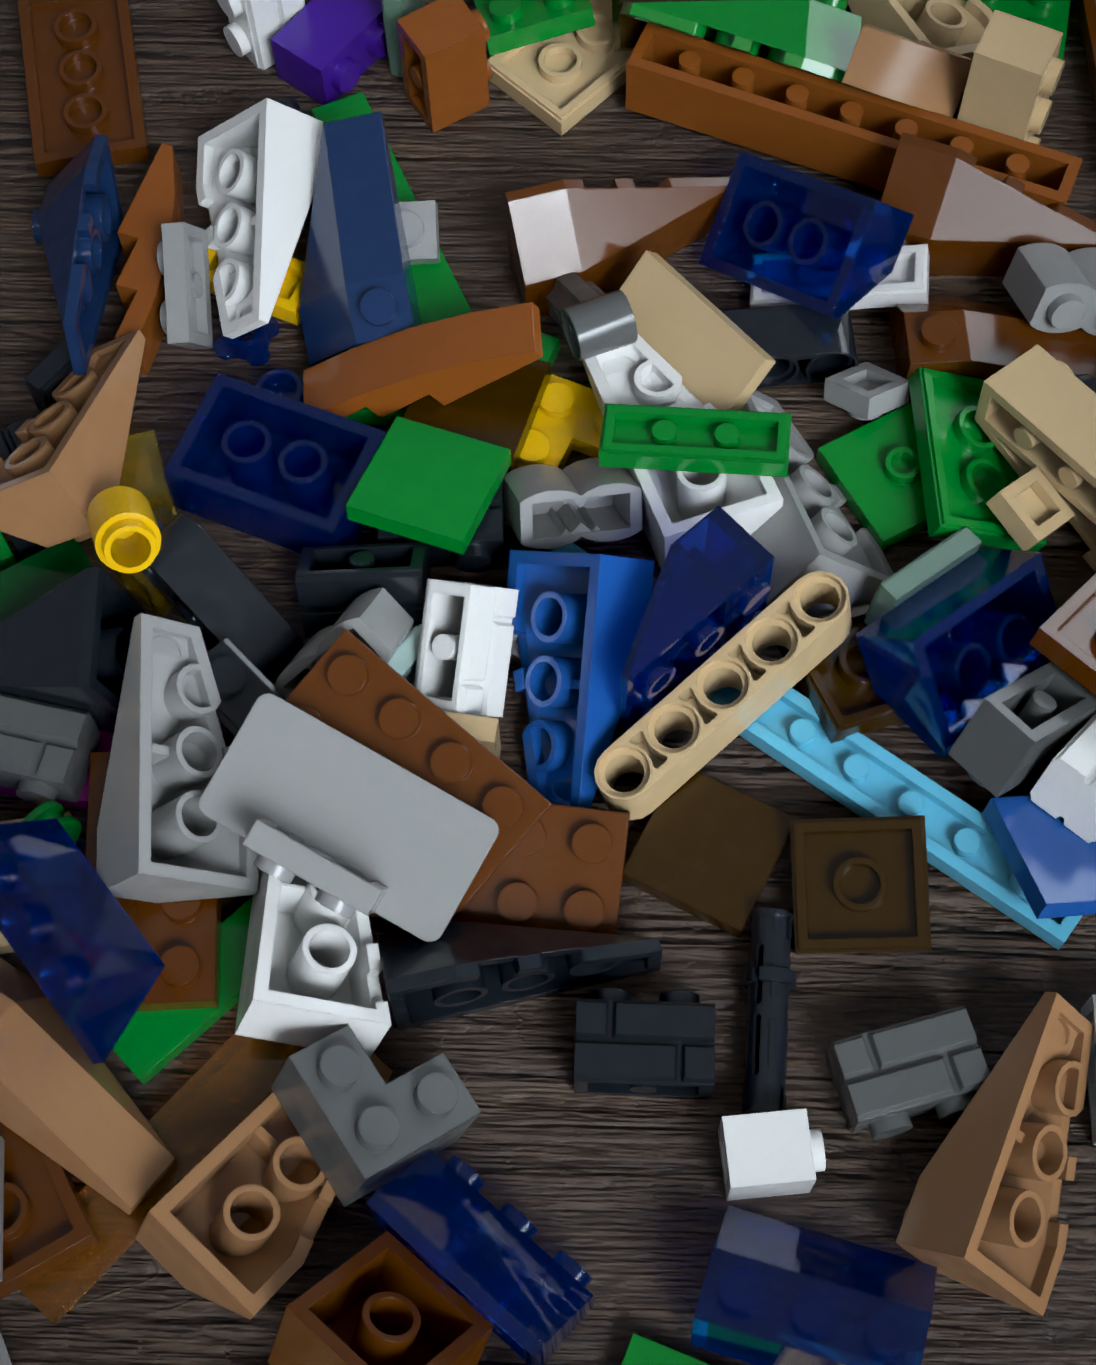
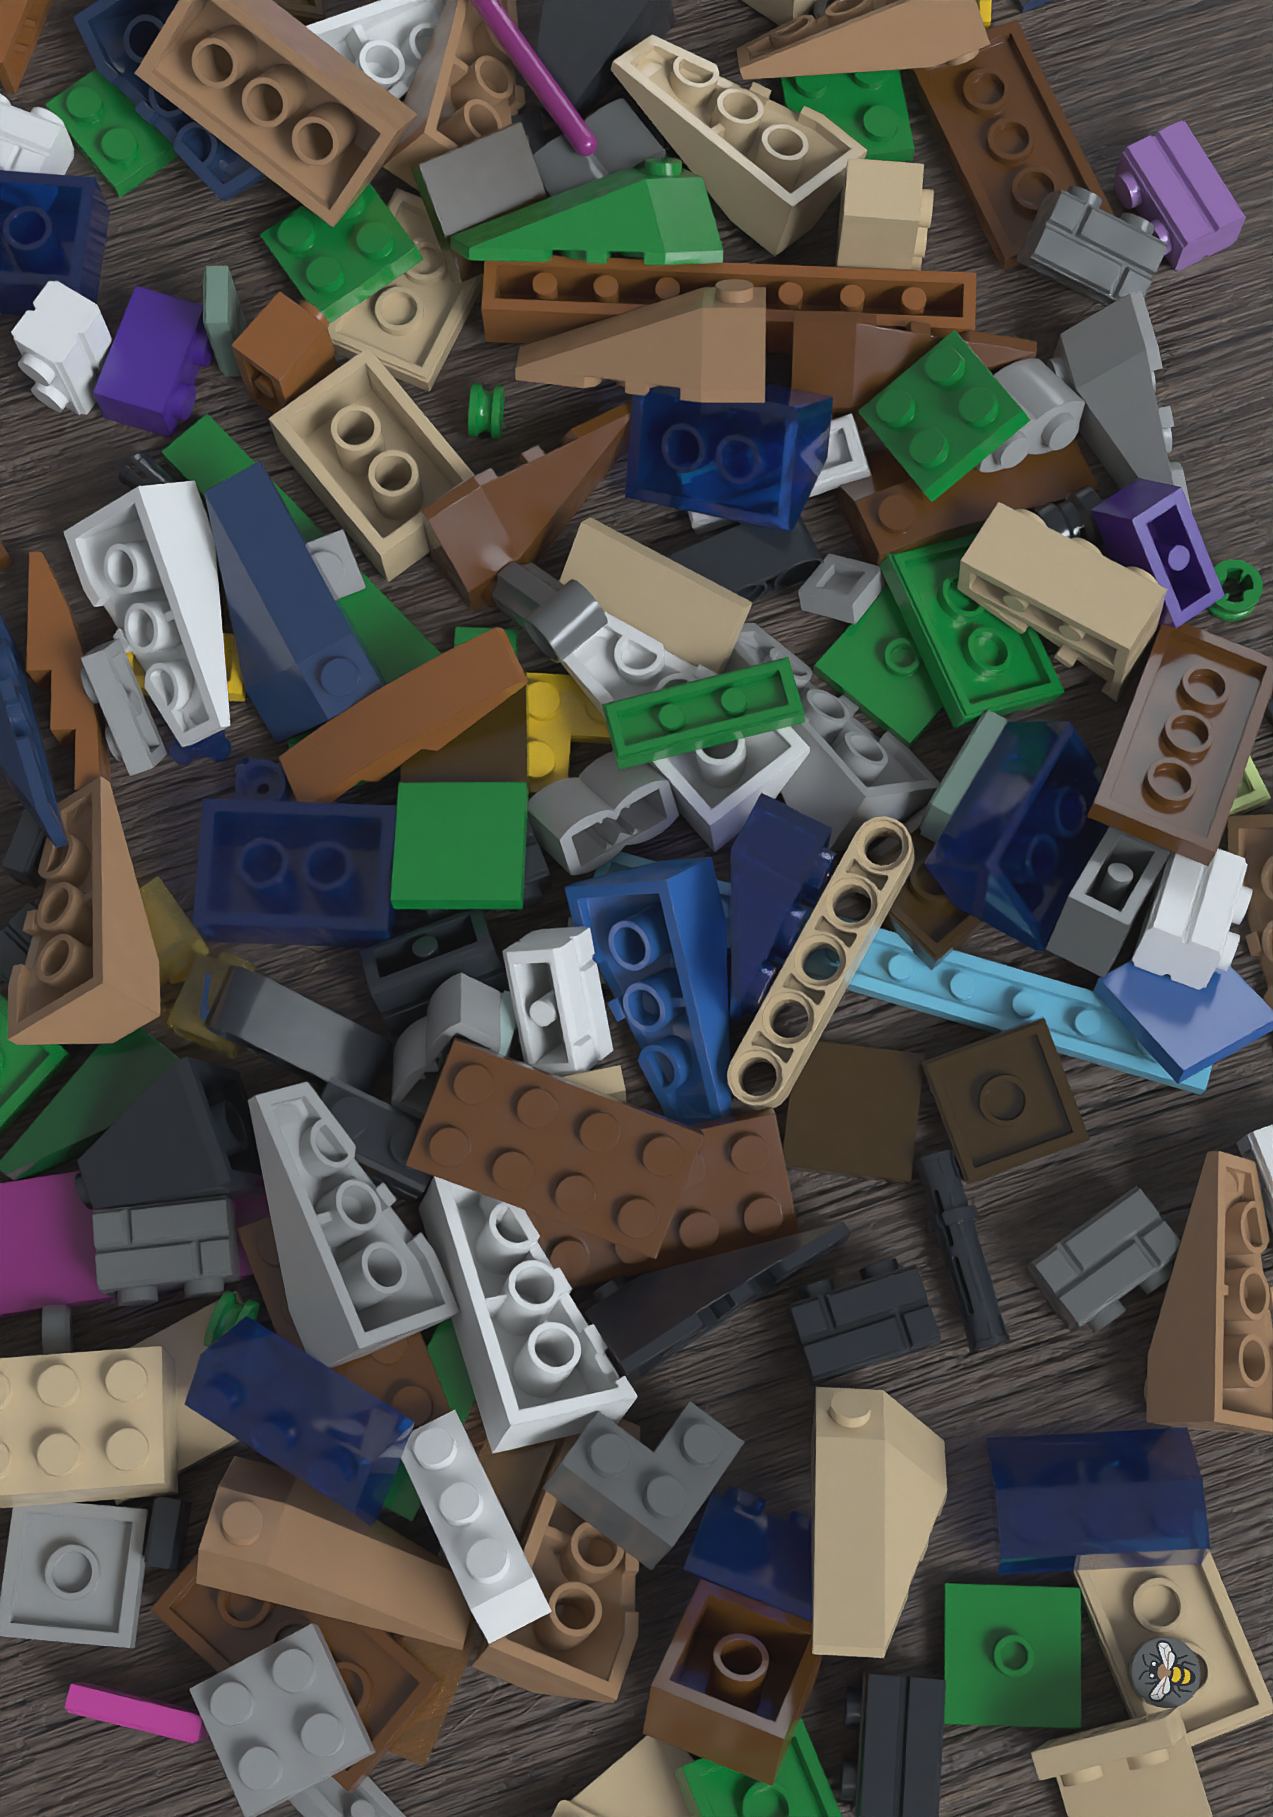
camera: 20 degrees left, 10 degrees up
yellow brick [87,486,161,574] -> none
light grey bracket [199,693,499,942] -> none
white brick [718,1108,826,1201] -> none
medium nougat slope [842,23,972,118] -> none
tan plate [986,466,1075,553] -> none
none -> tan brick [269,347,475,582]
none -> white brick [393,1410,552,1644]
none -> green bush [468,383,505,439]
none -> medium nougat wedge [515,279,766,403]
none -> tan wedge [811,1387,947,1658]
none -> green plate [858,329,1031,502]

